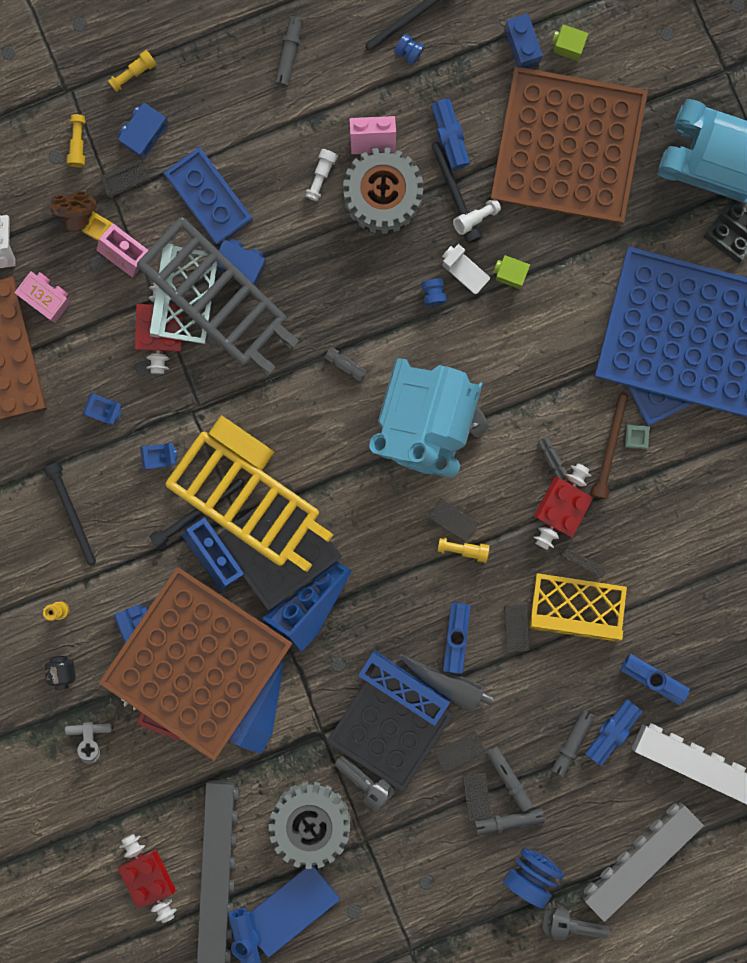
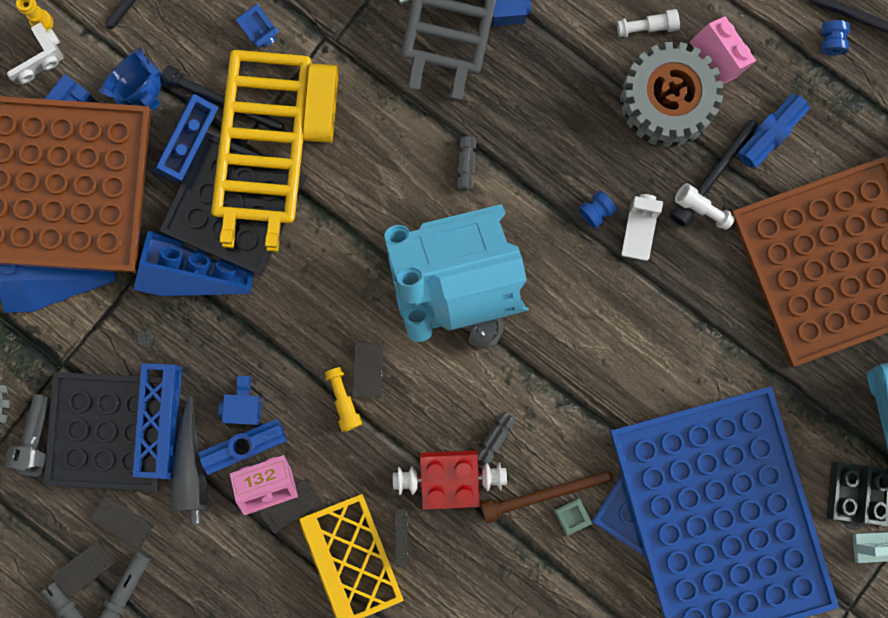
camera: 60 degrees right, 5 degrees down
lime brick [493,255,530,289] -> none
none -> white bracket [6,23,64,85]
none -> blue helmet [99,47,162,111]
none -> blue brick [218,375,262,426]
none -> bright pink brick [230,455,298,515]

